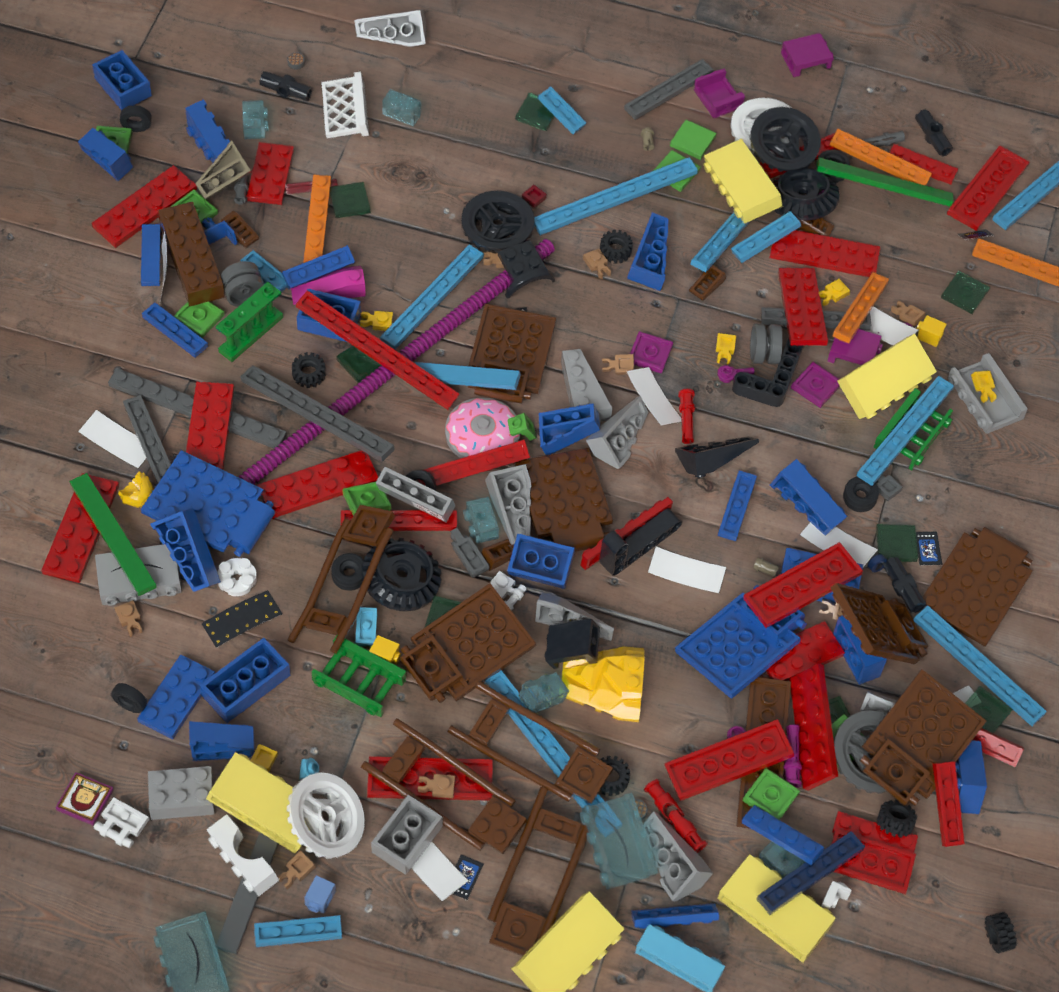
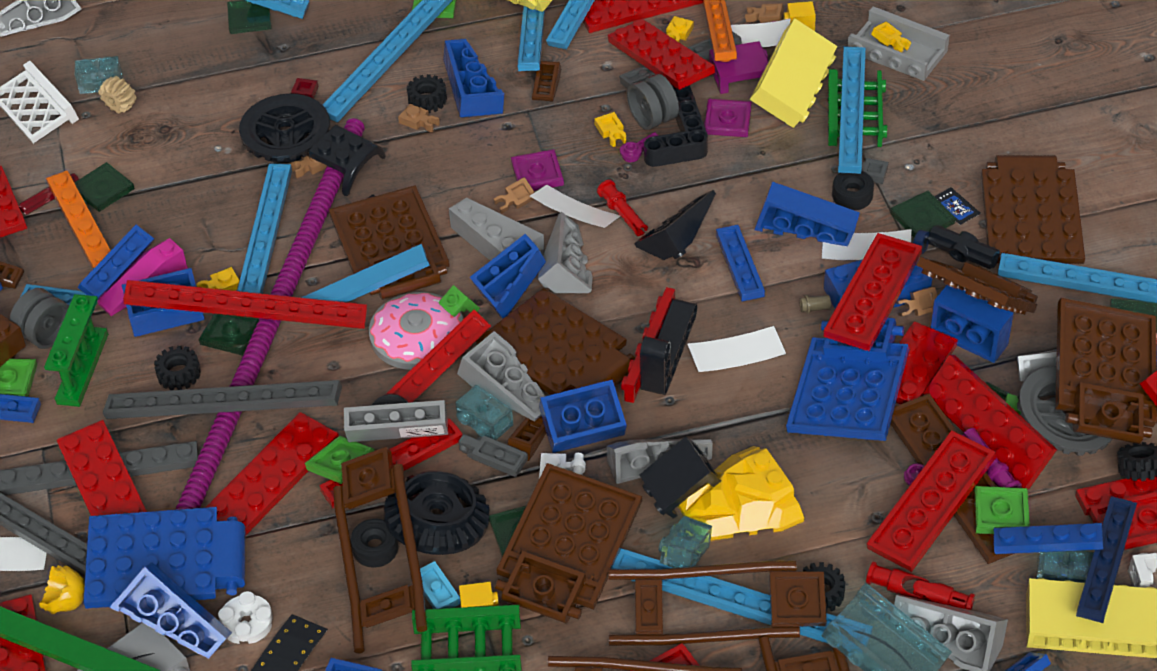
camera: 25 degrees left, 10 degrees down
none -> tan gear [98,76,137,114]

